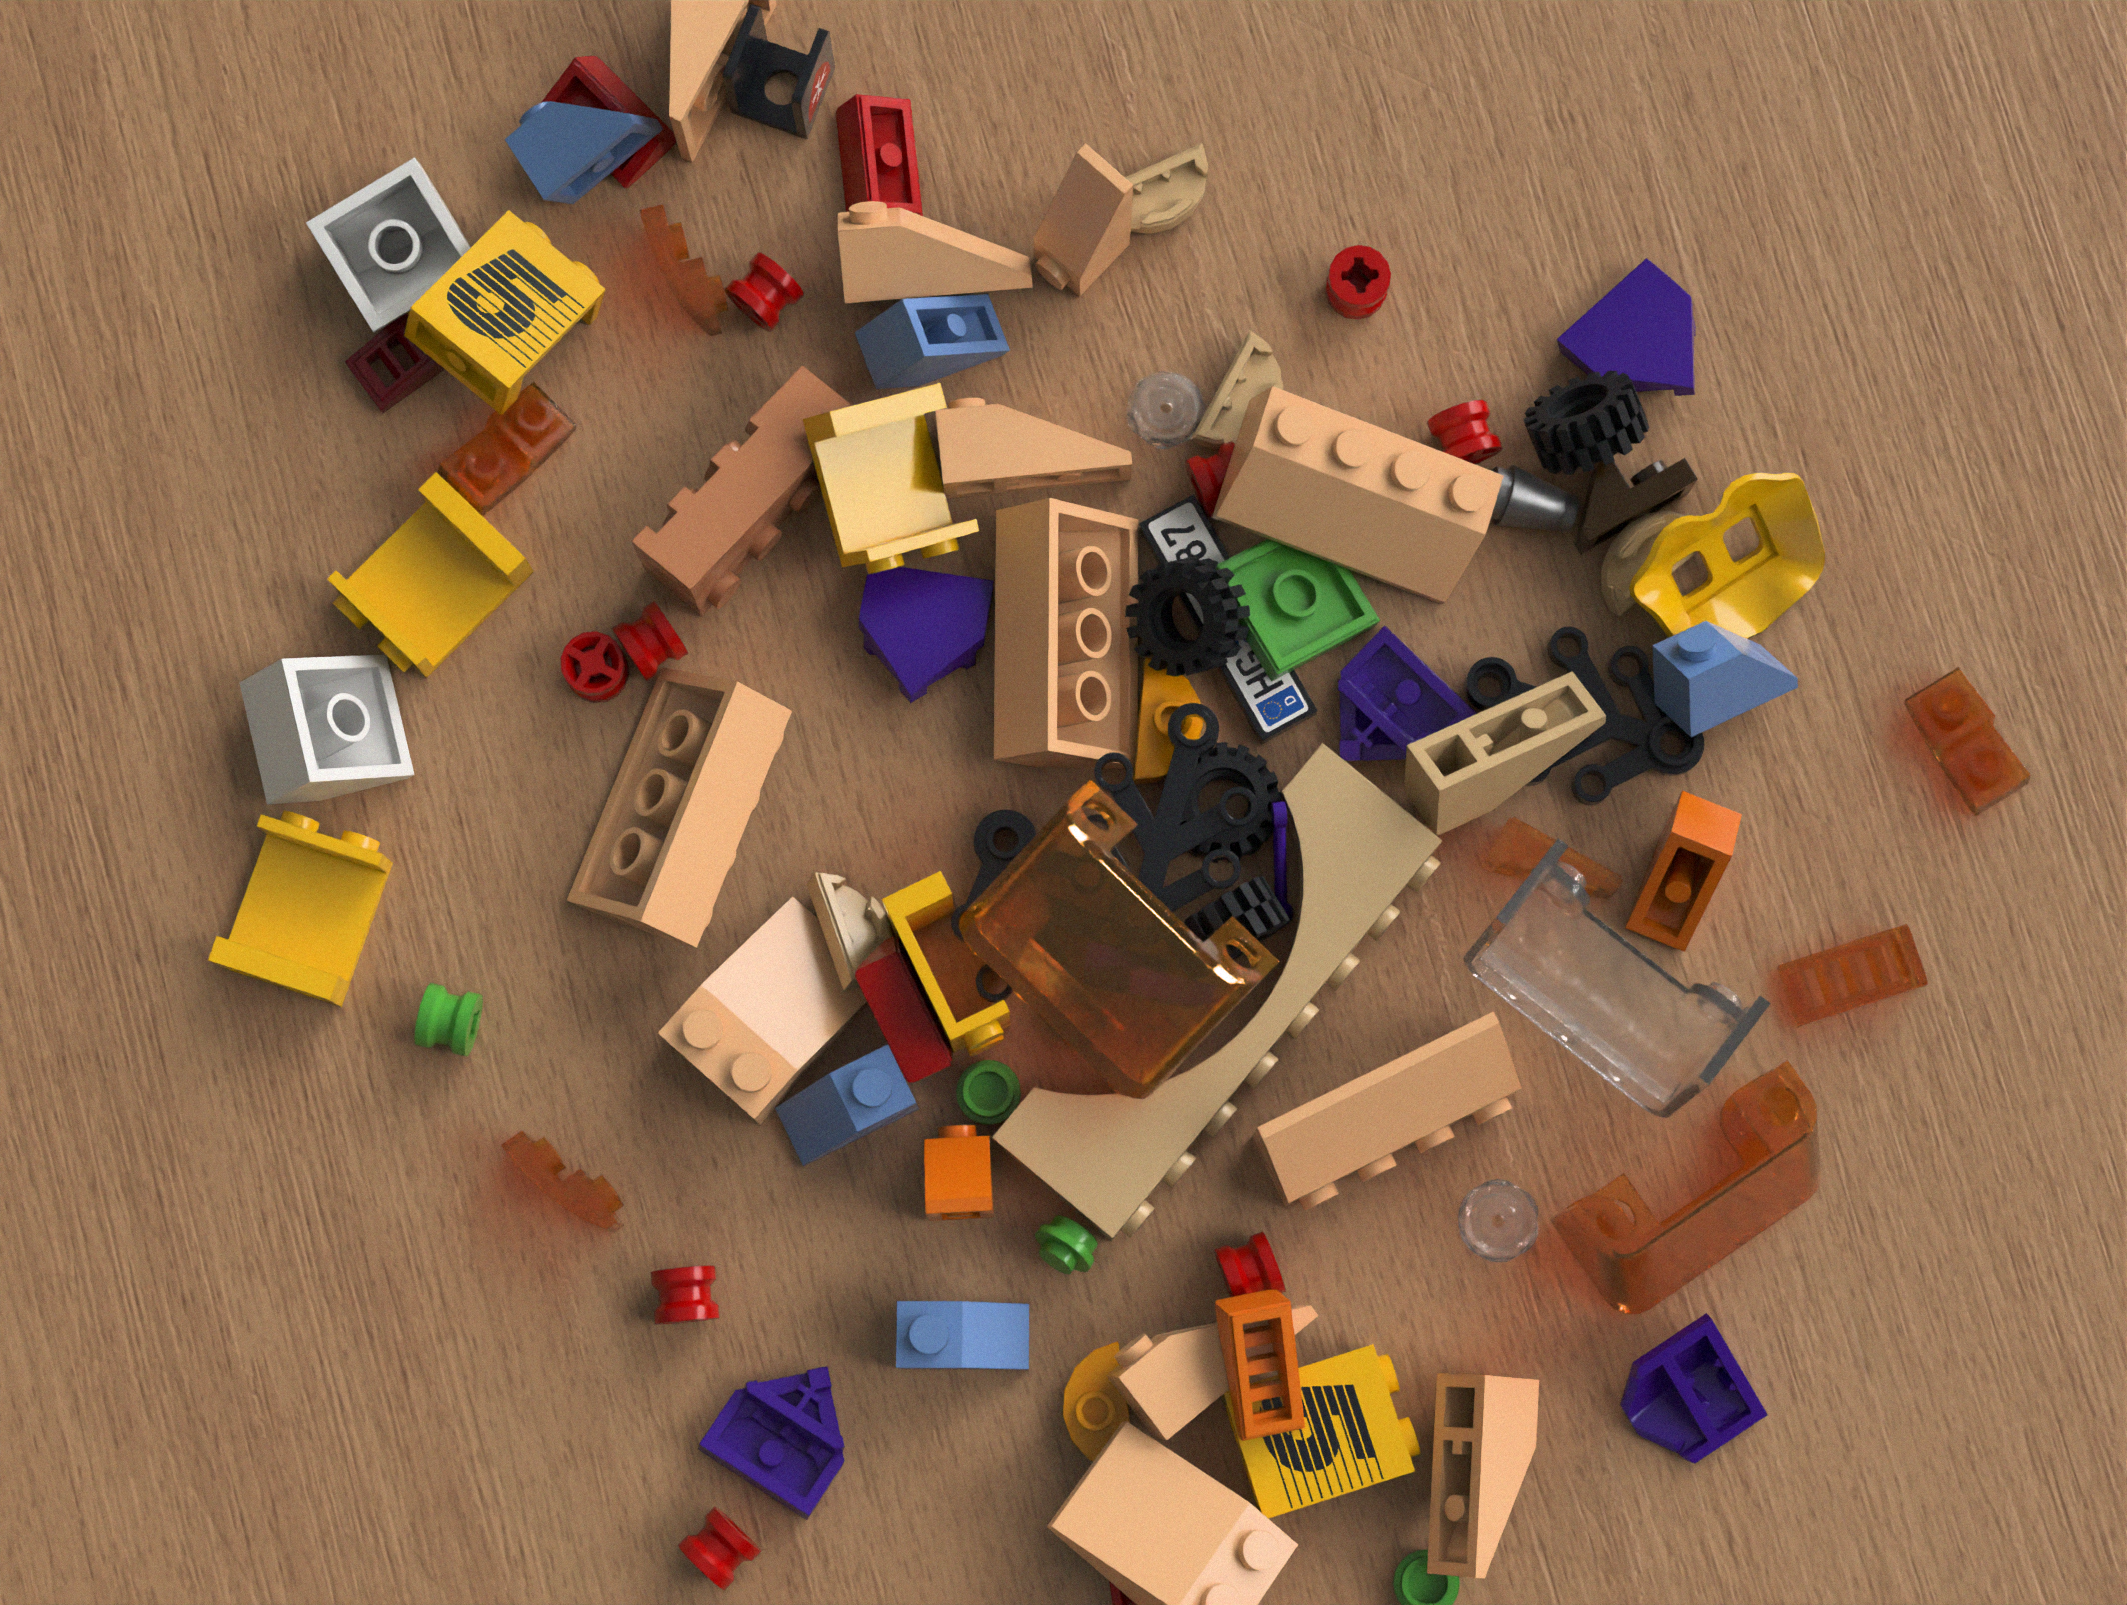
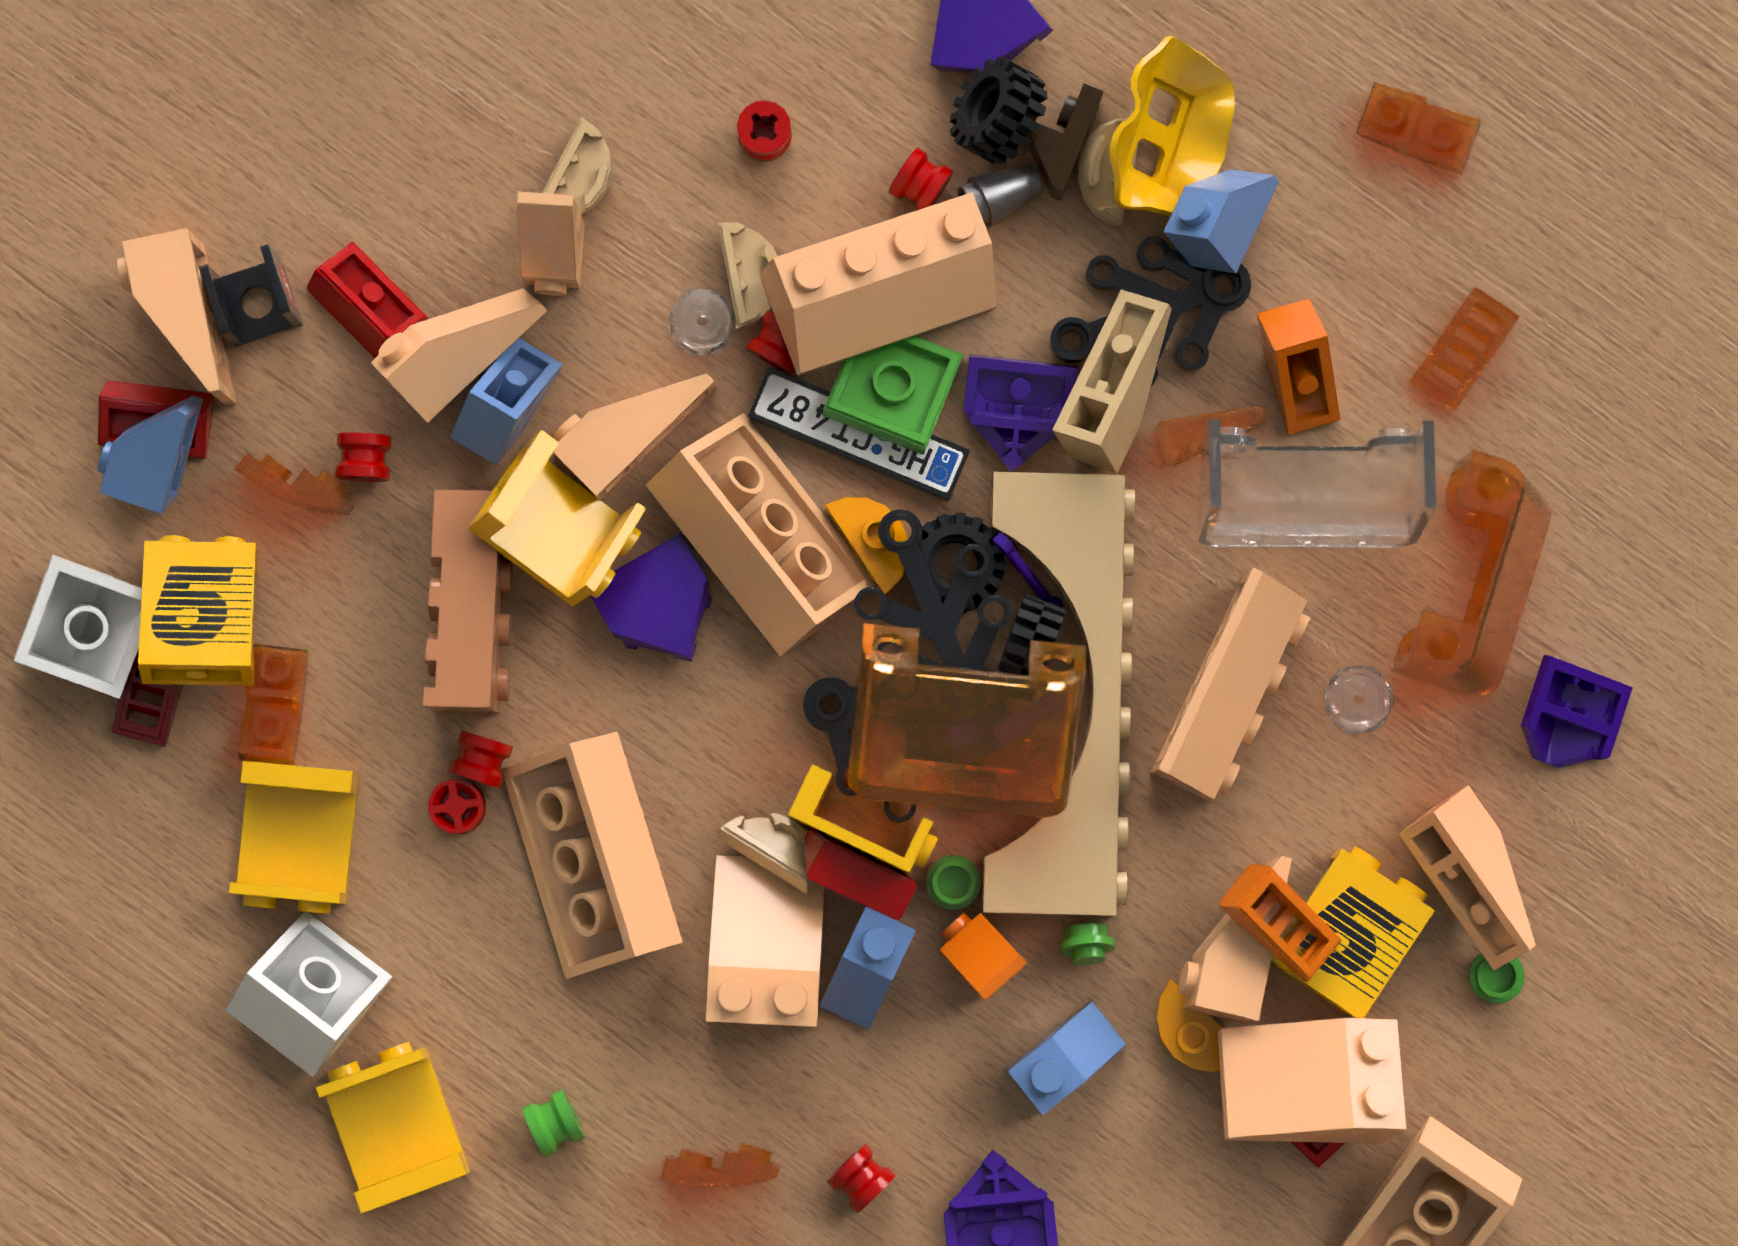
camera: 40 degrees left, 5 degrees up
black tyre [1125,557,1250,677] -> none
red wheel [1214,1231,1286,1297] -> none

